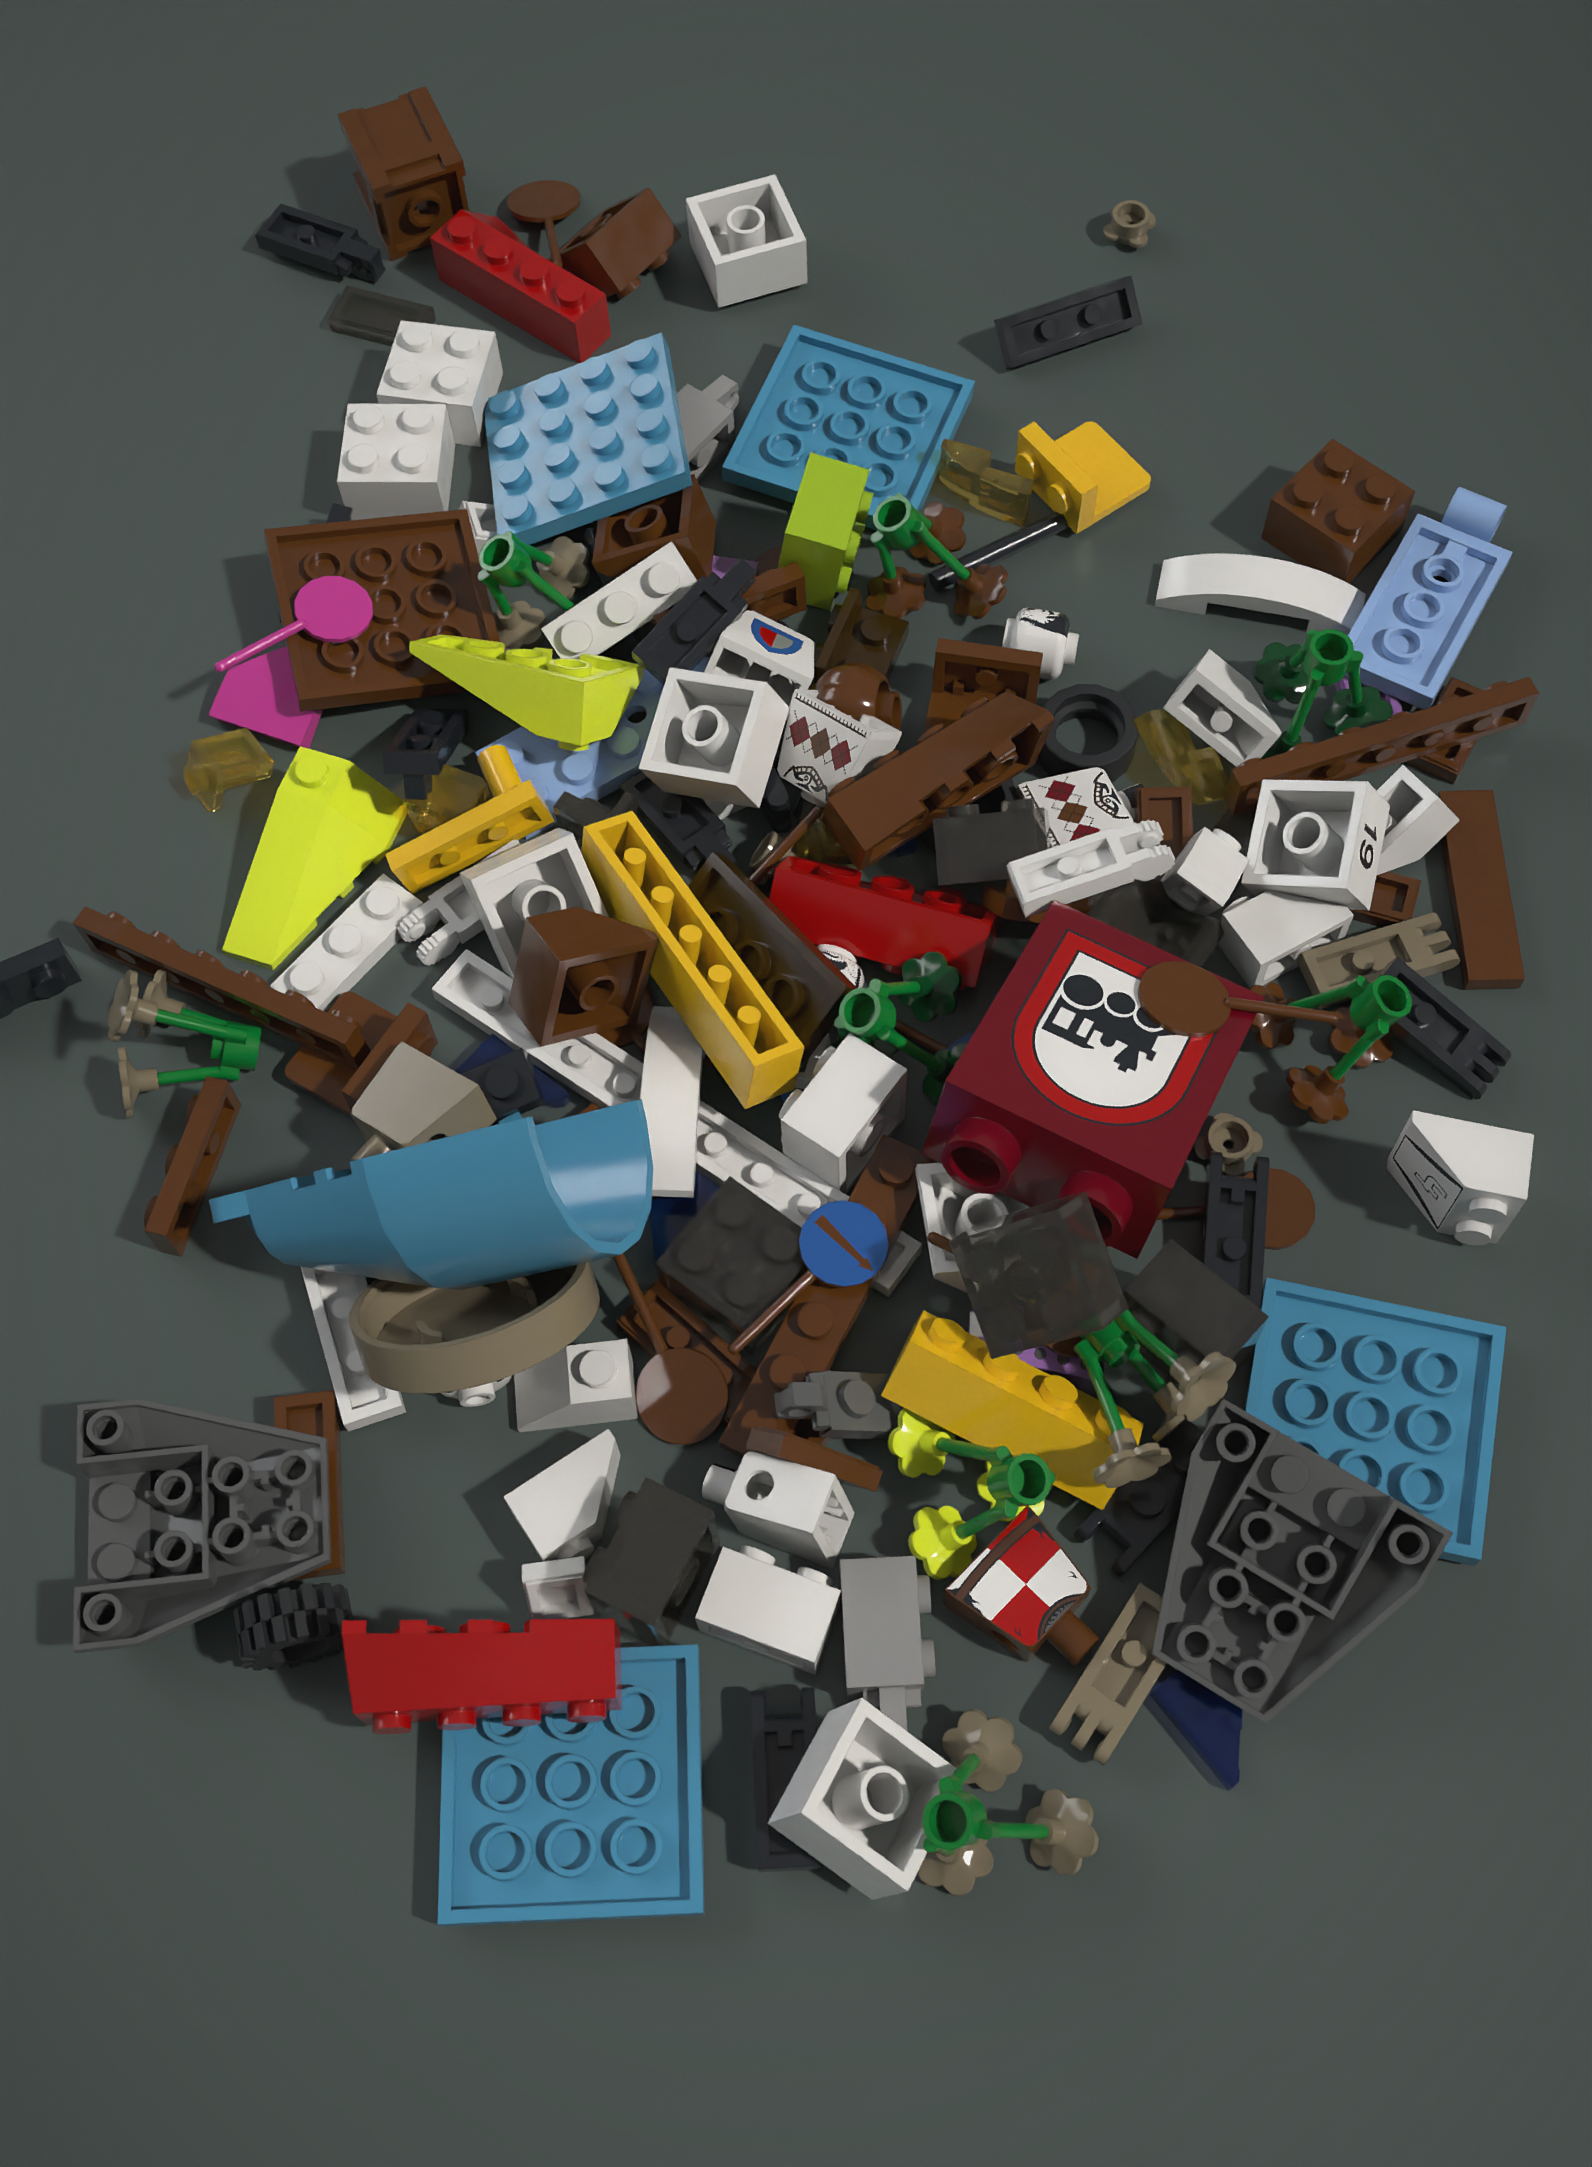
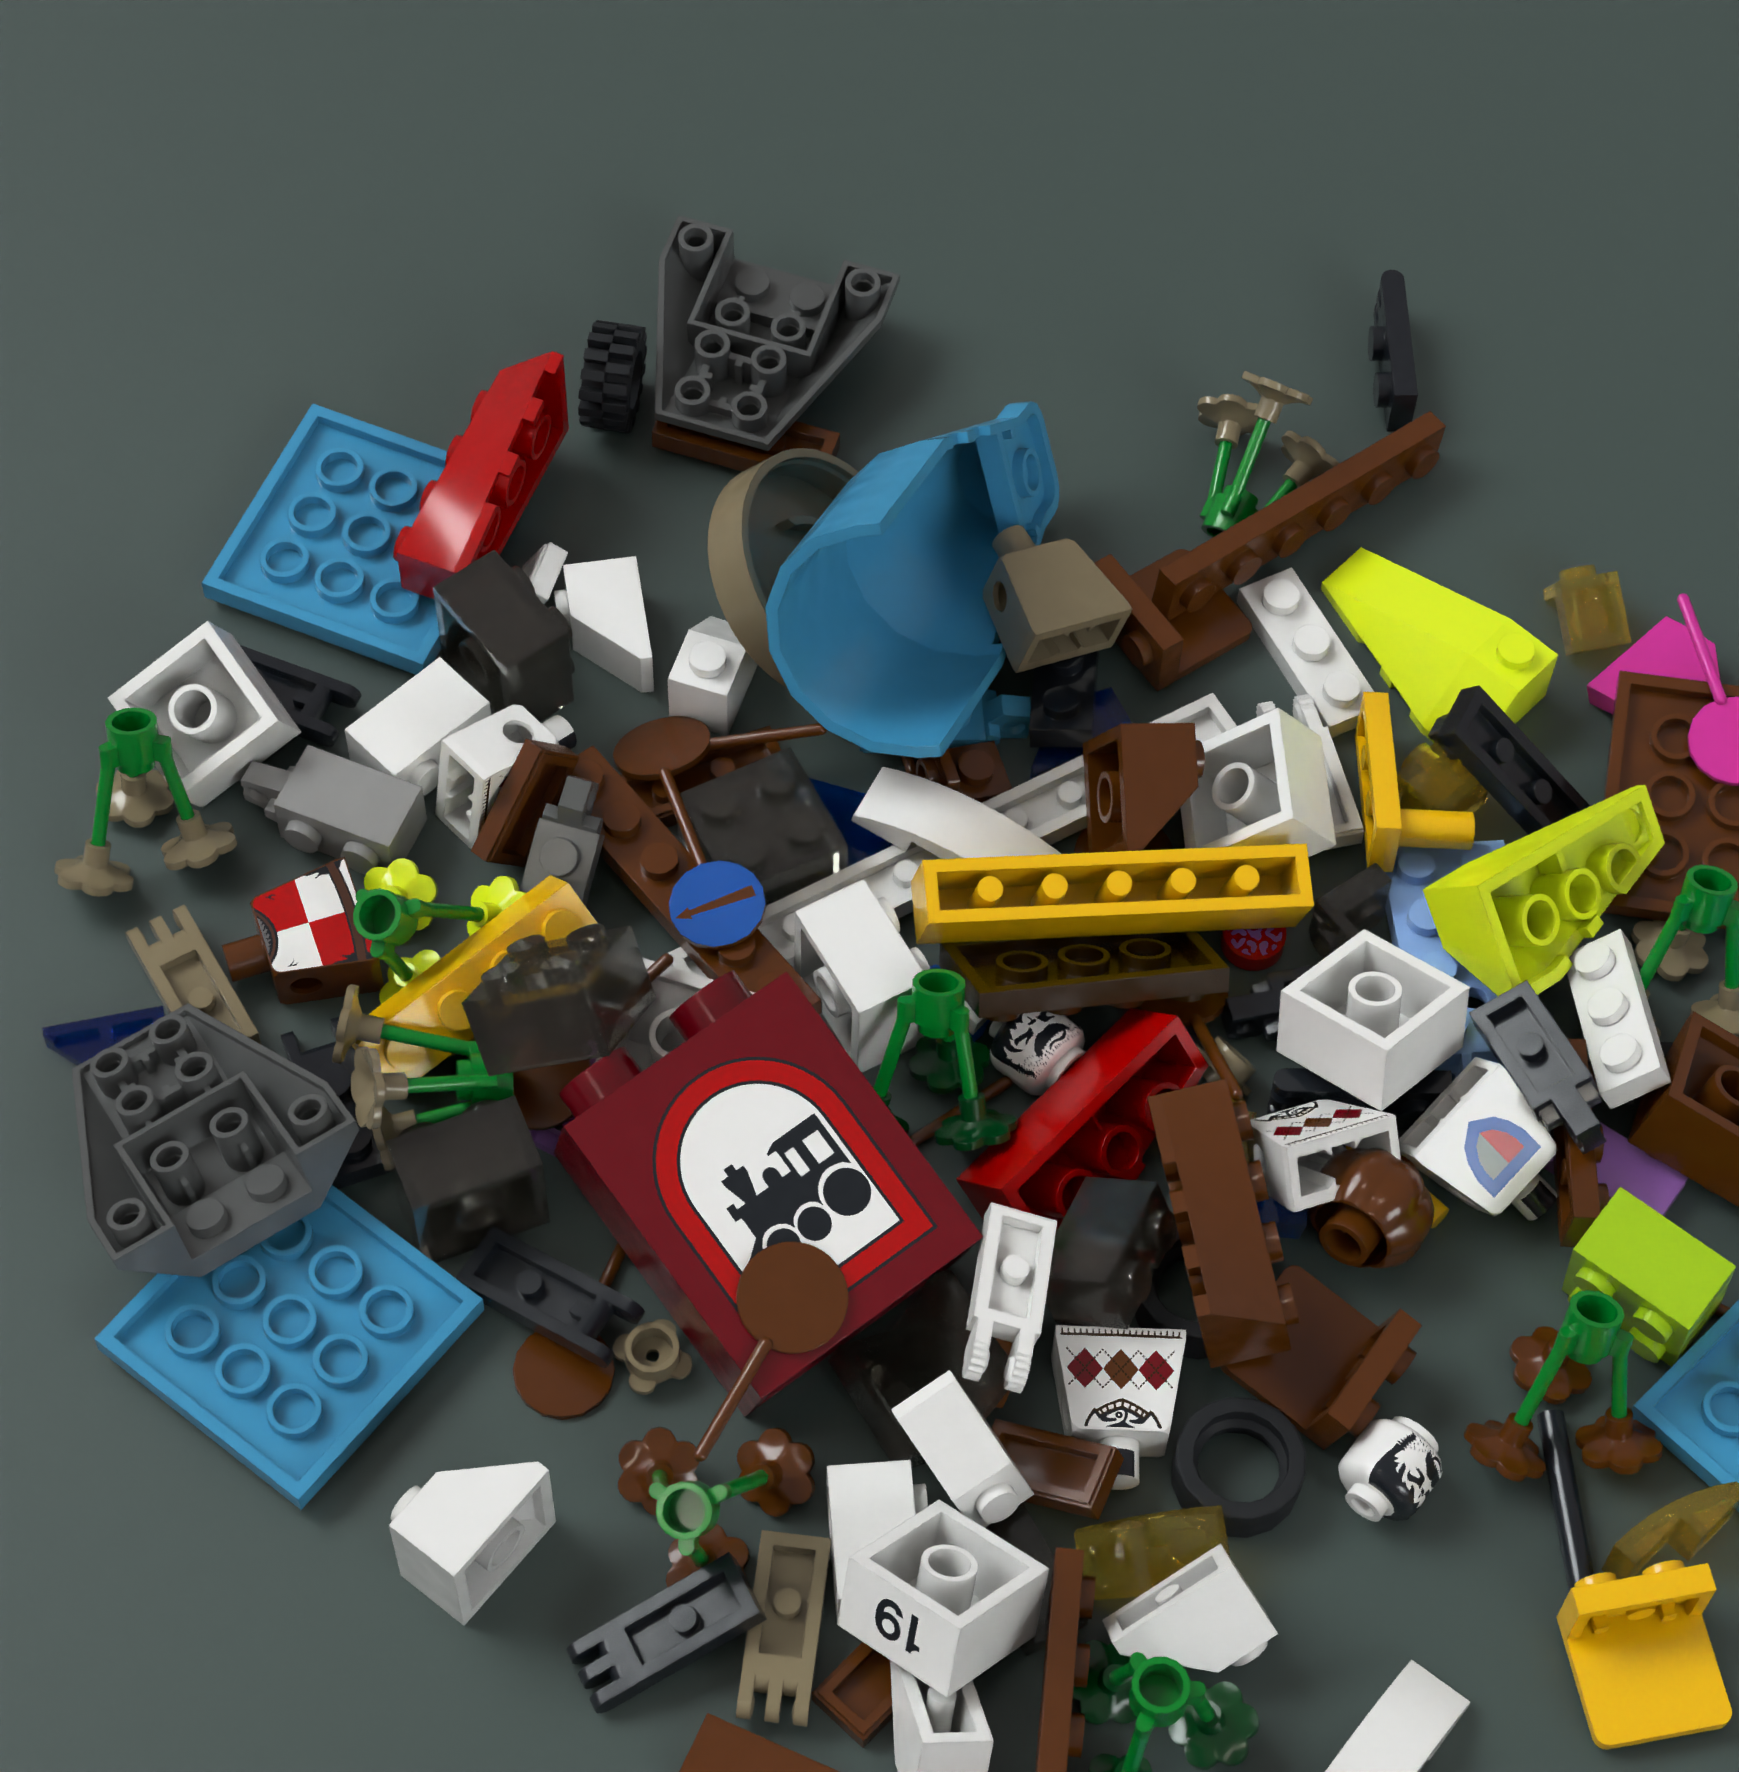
camera: 110 degrees right, 5 degrees down
reddish brown plate [144,1076,241,1257] -> none
dark brown bracket [814,587,909,683] -> none

